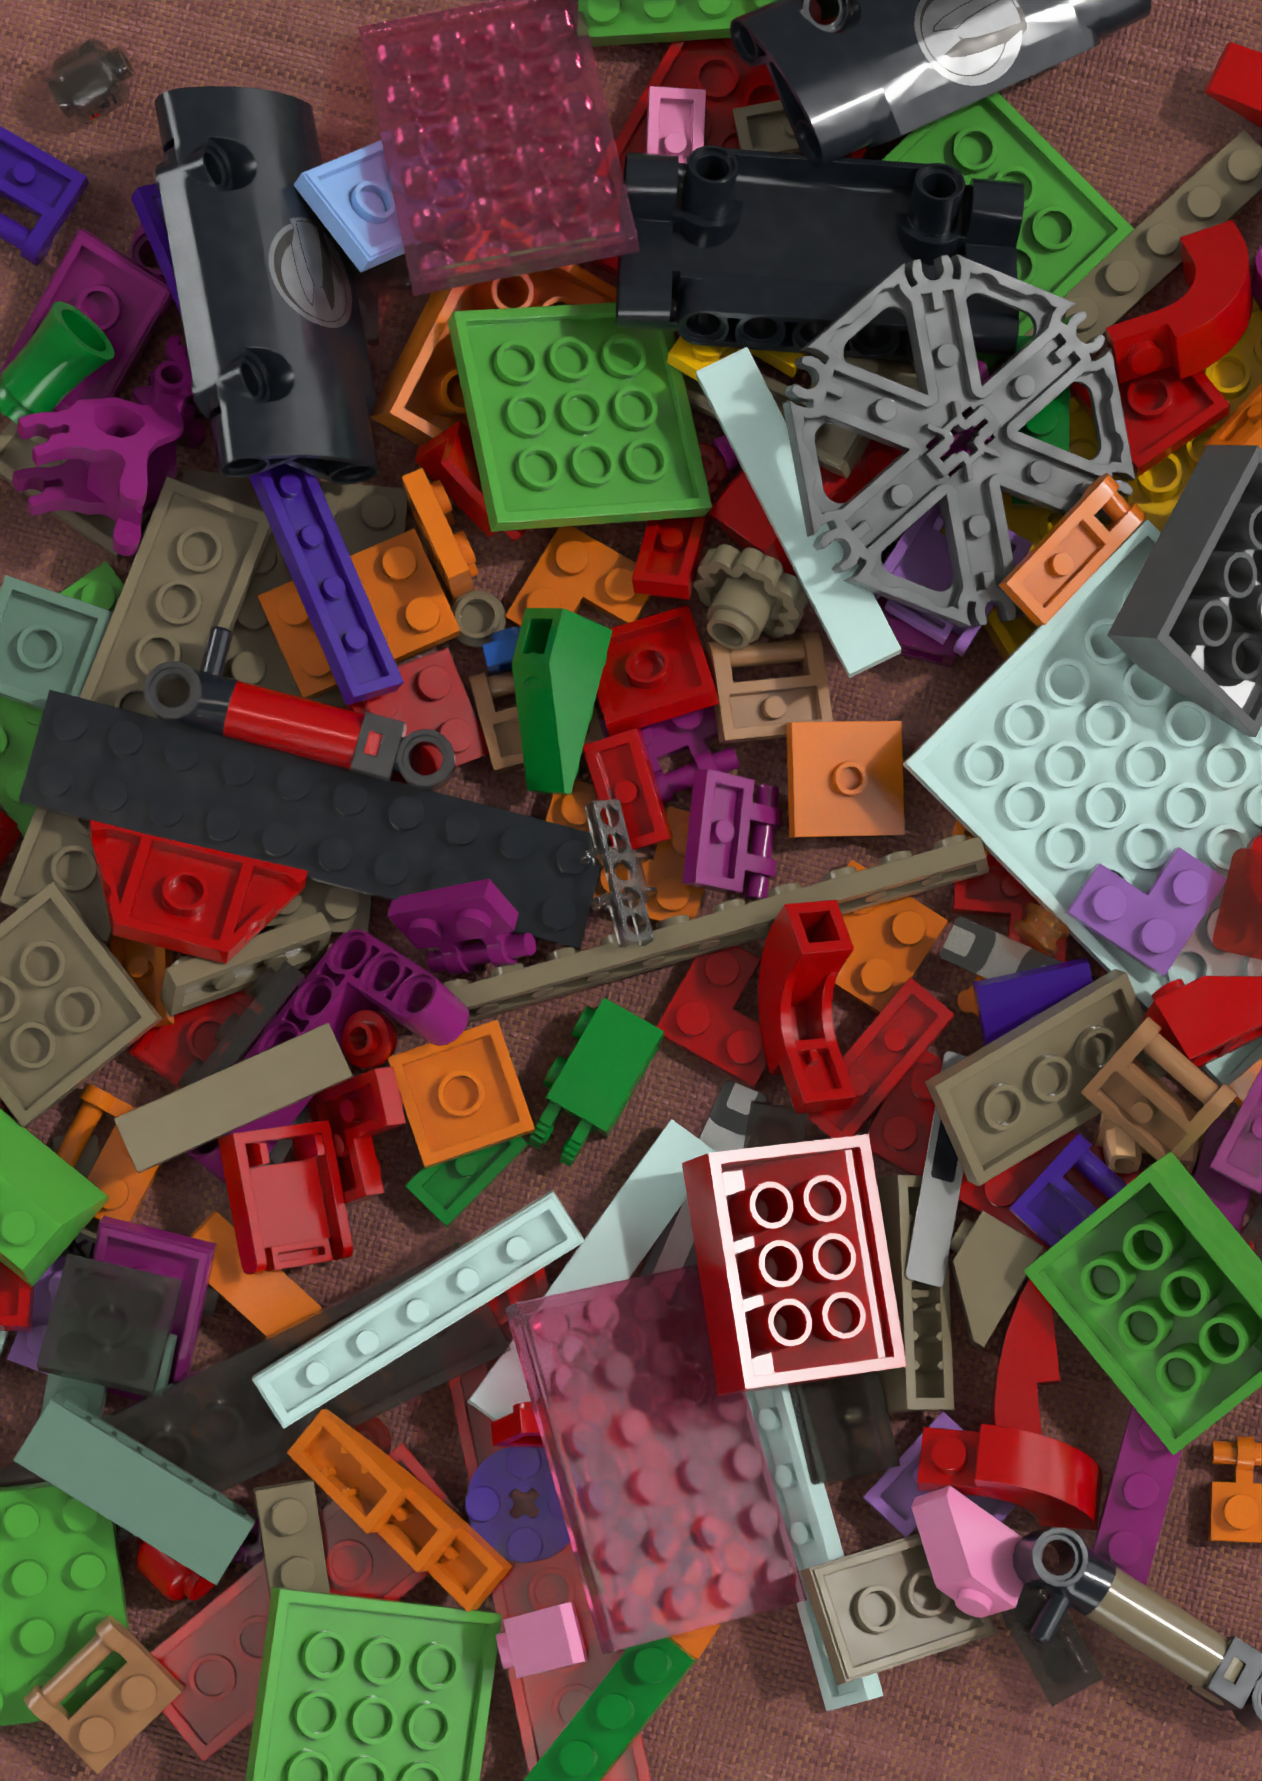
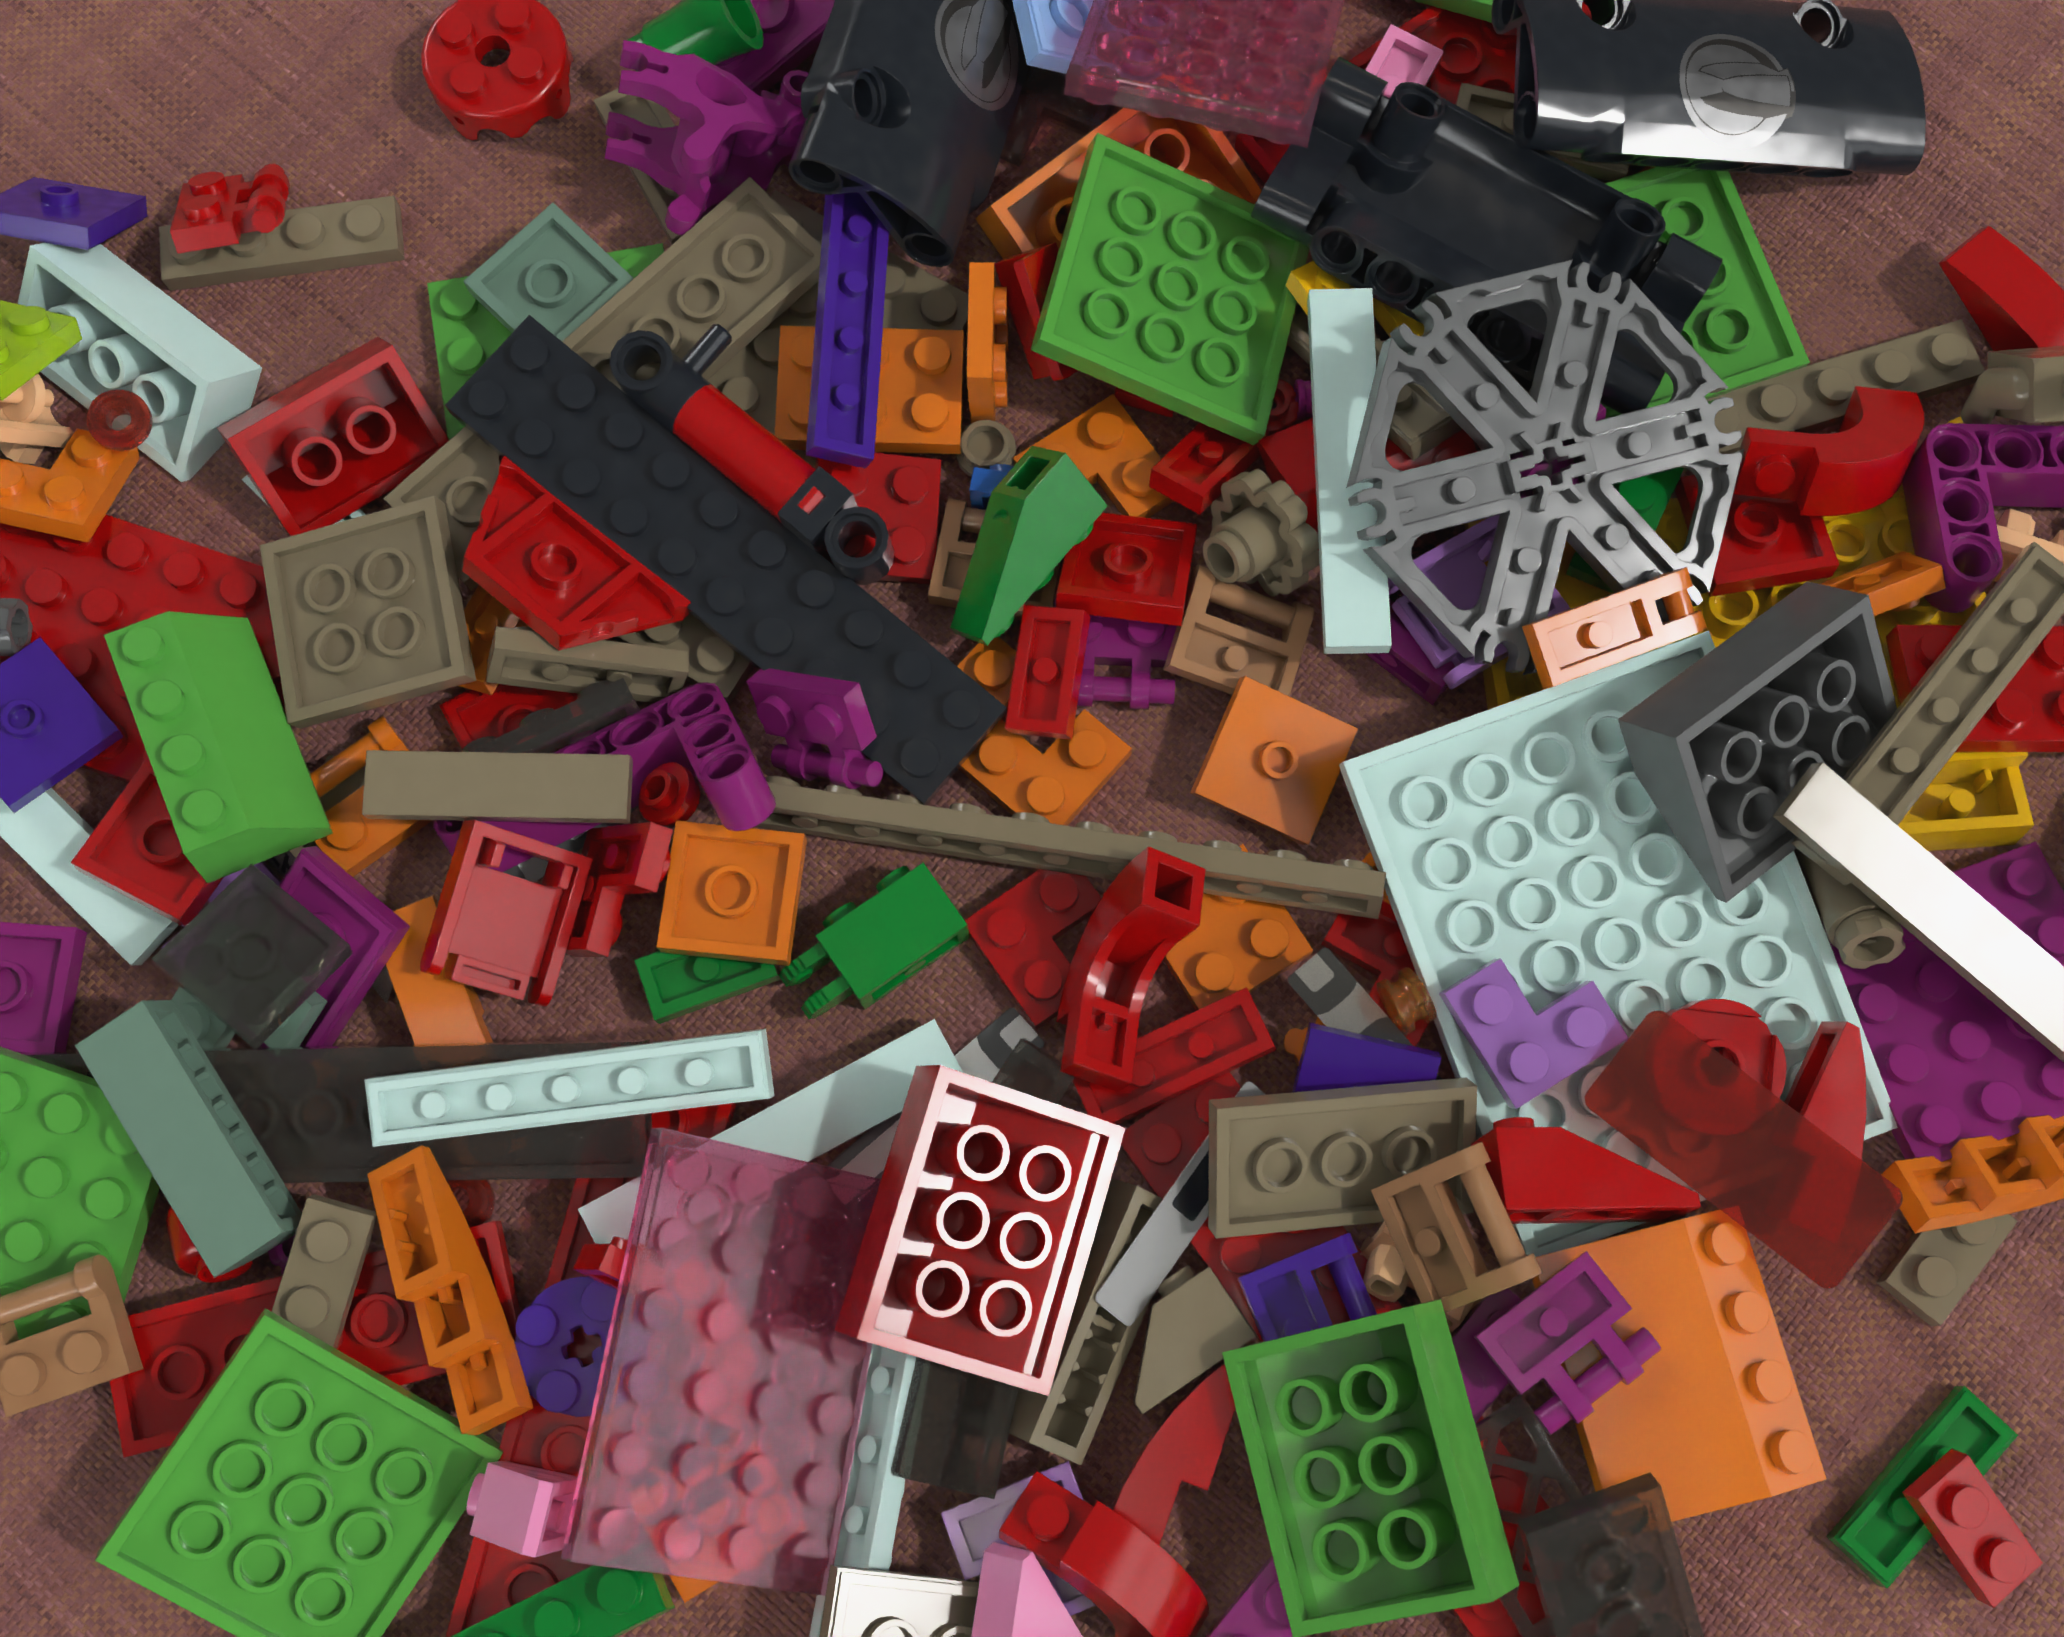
camera: 25 degrees right, 5 degrees down
clear smoke piece [579,799,657,947] -> none
magenta plate [682,769,782,901] -> none

